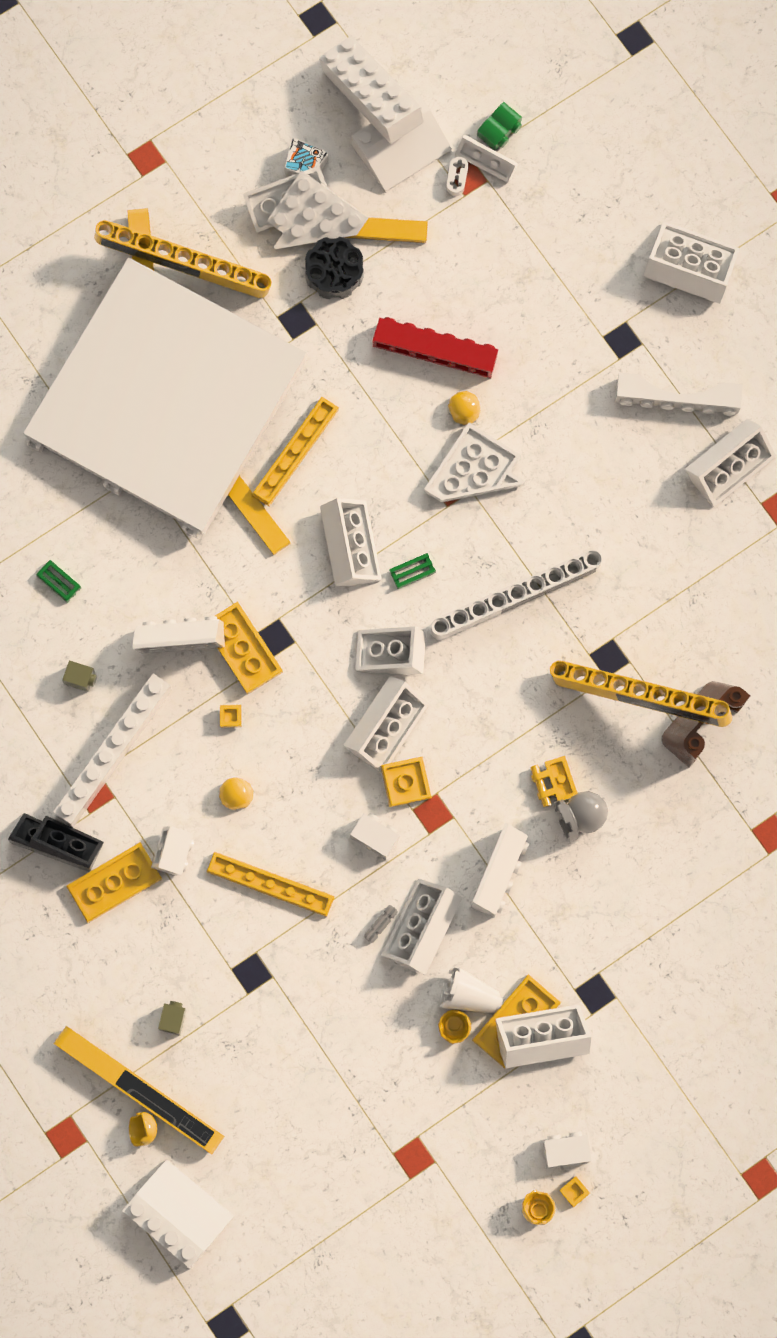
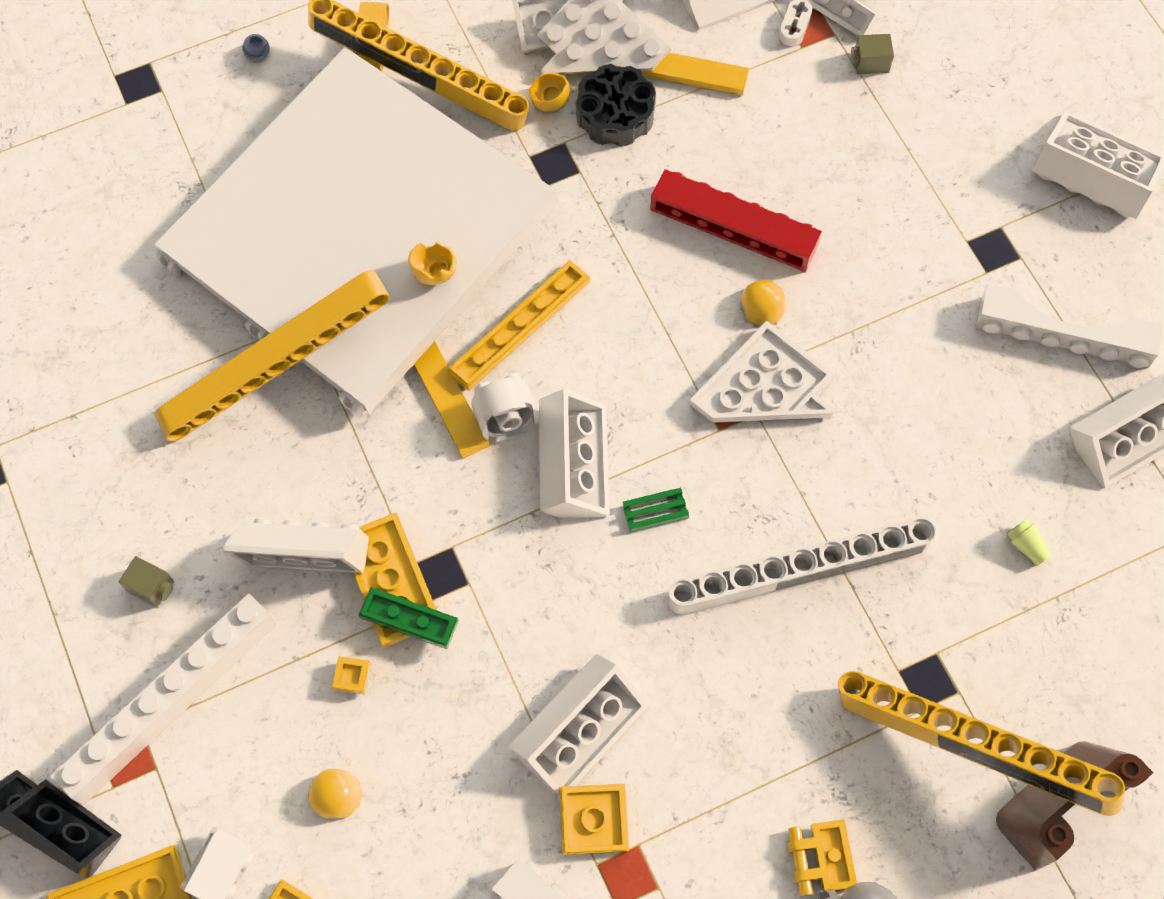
camera: 15 degrees right, 10 degrees down
green tile [36,560,82,603] -> none
white slope [355,626,426,675] -> none
none -> yellow beam [154,270,390,441]
none -> sand blue plate [242,34,270,60]
none -> green tile [358,587,459,649]
none -> yellow hair [408,242,457,285]
none -> white brick [471,373,540,442]
none -> yellow hair [528,72,570,112]
none -> olive brick [851,34,894,74]
none -> yellowish green cone [1007,519,1052,566]

